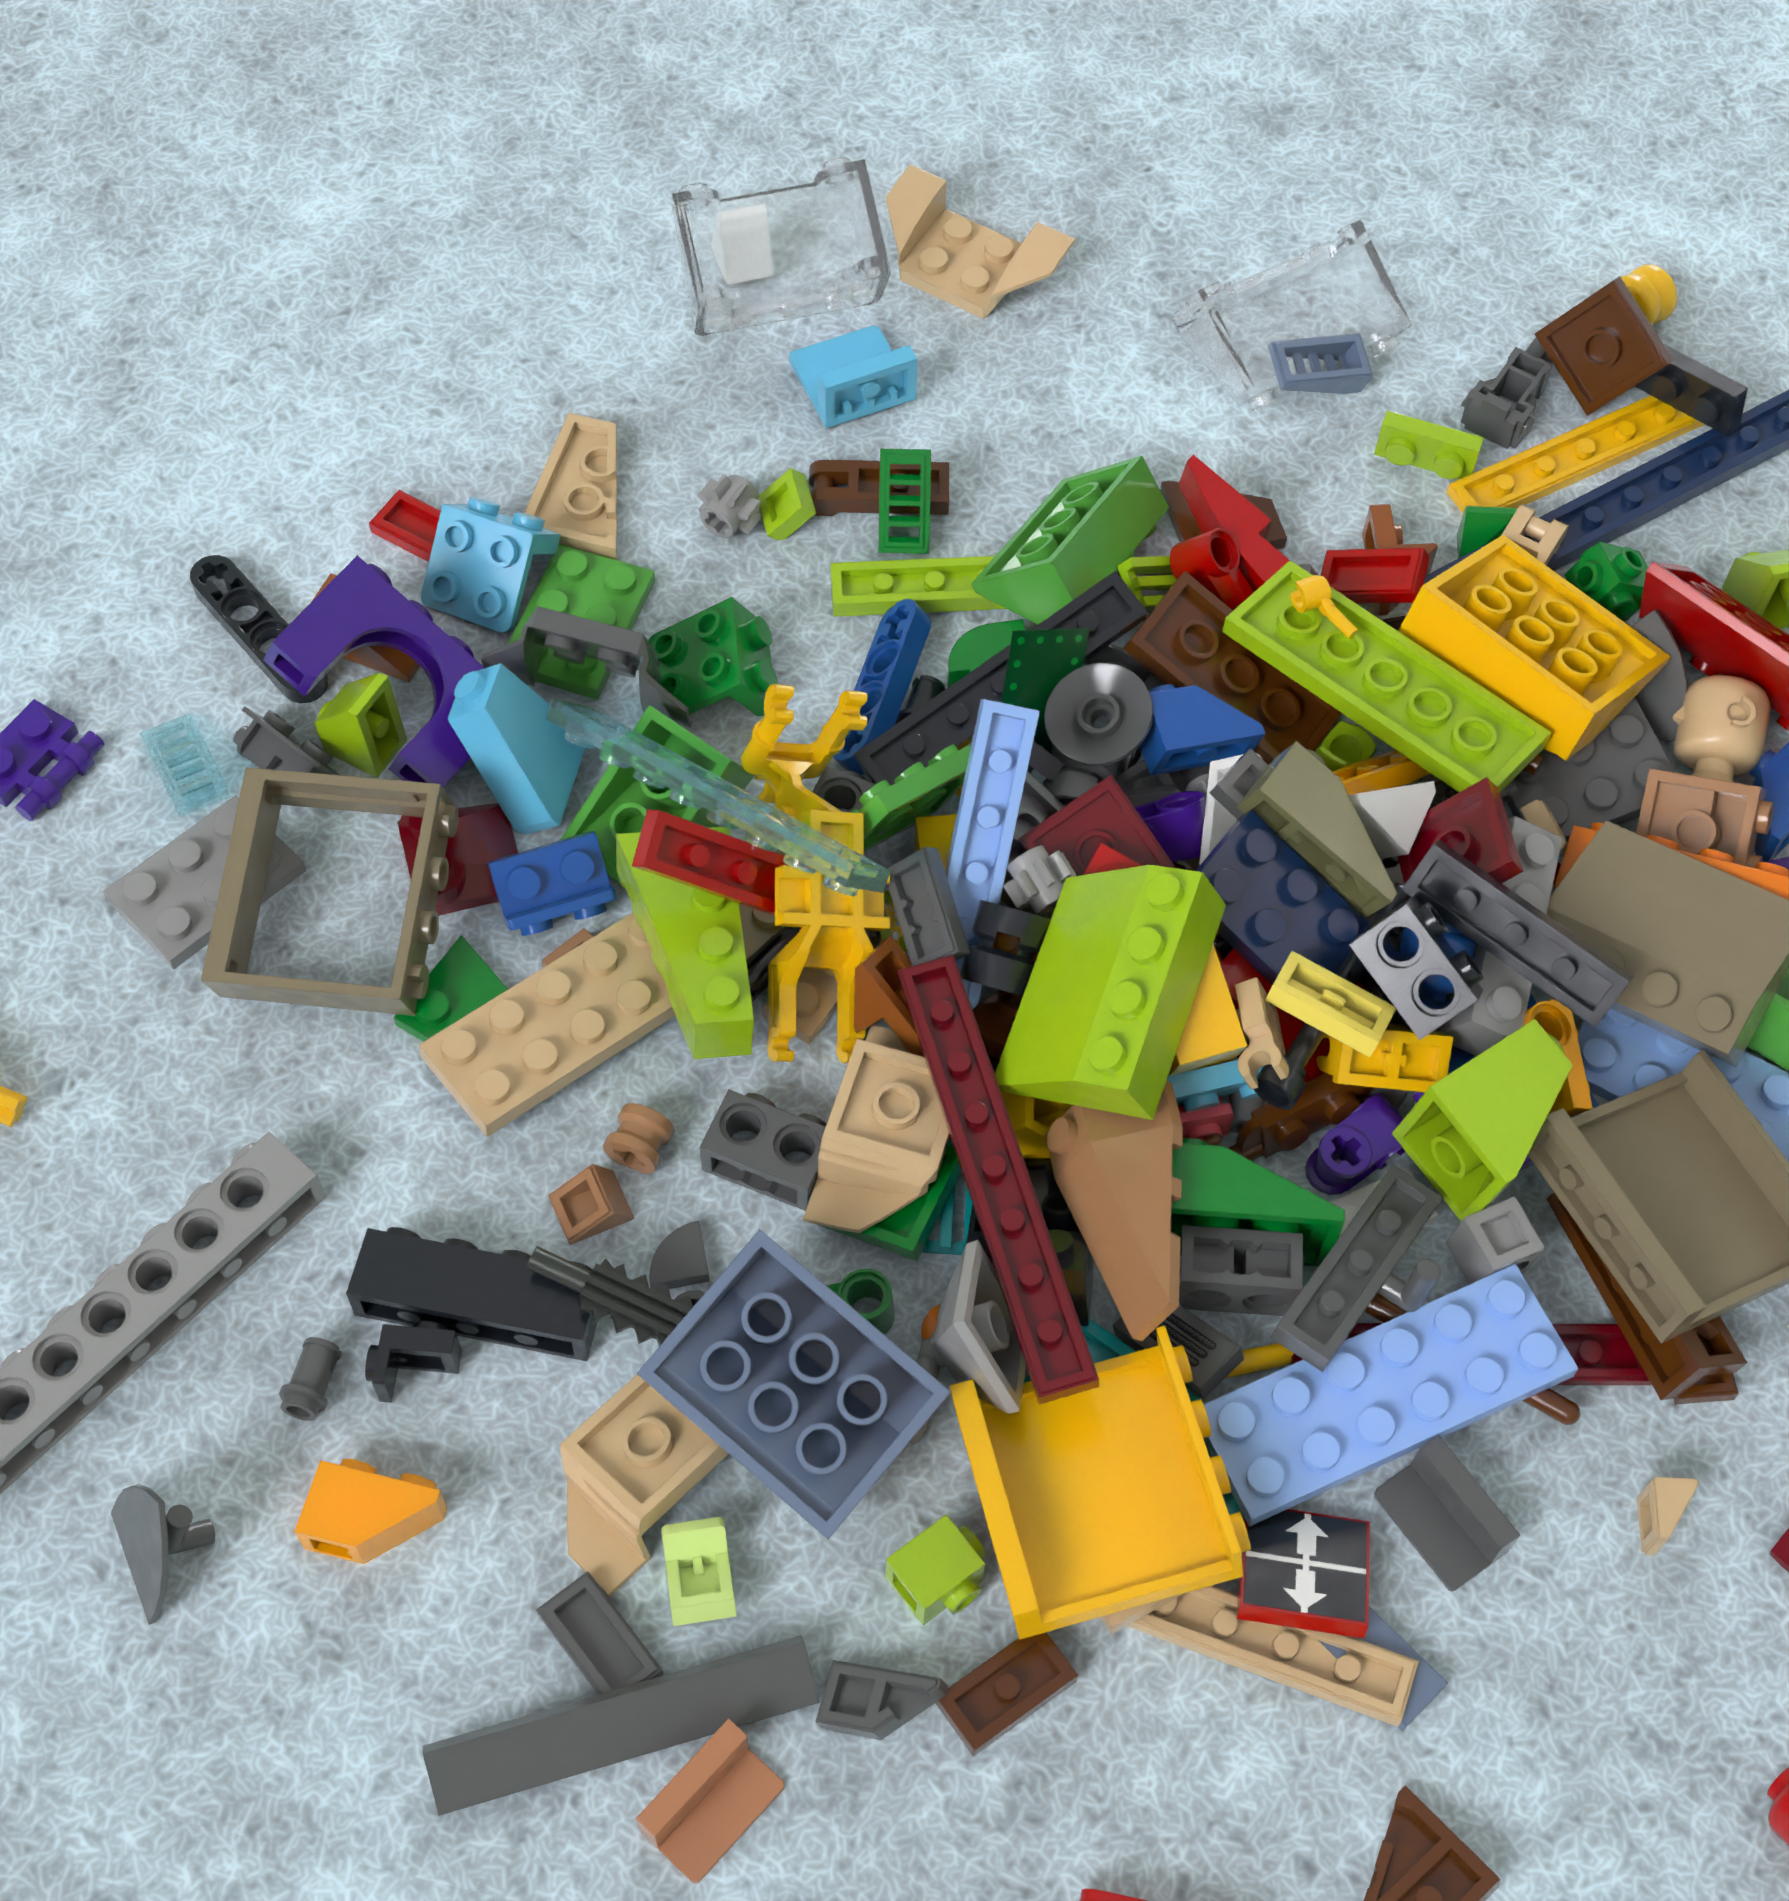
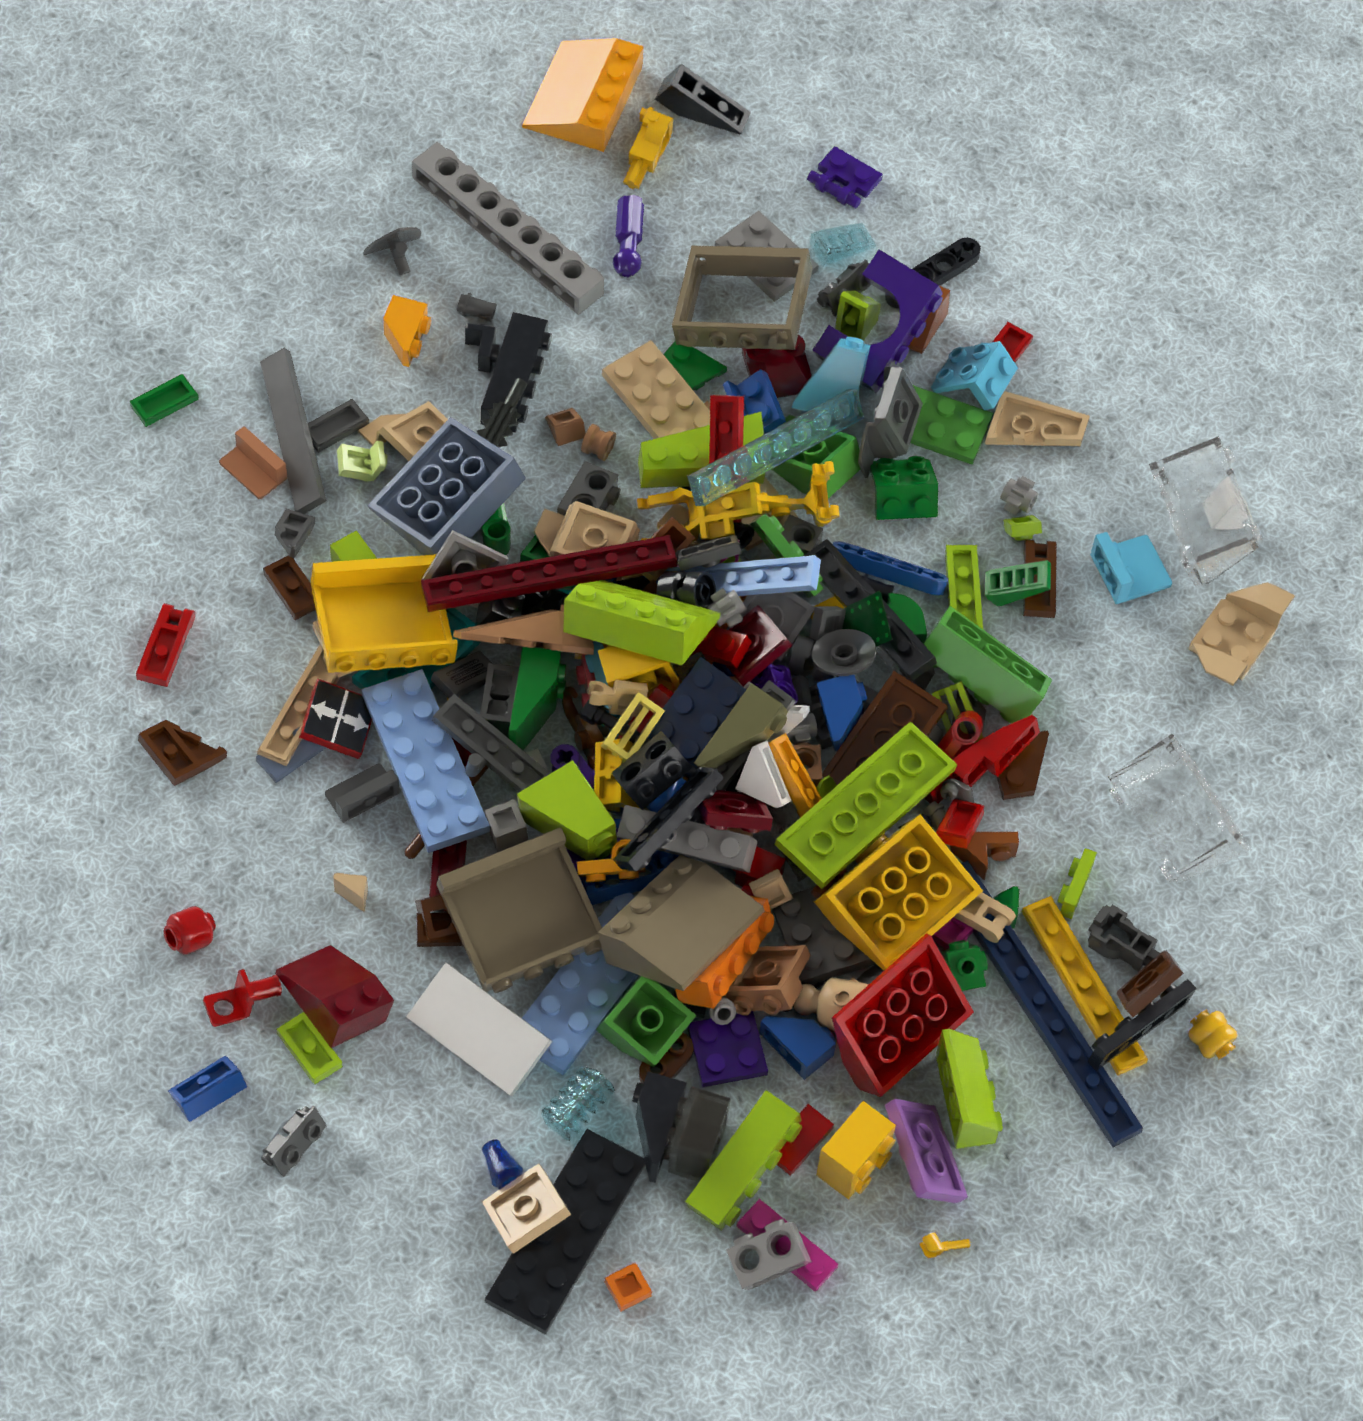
camera: 90 degrees right, 0 degrees up
dark grey tile [649,1220,710,1290] -> none
sand blue slope [1268,333,1373,394] -> none
yellow hand [1290,575,1358,639] -> none
none -> dark purple piece [613,195,644,278]

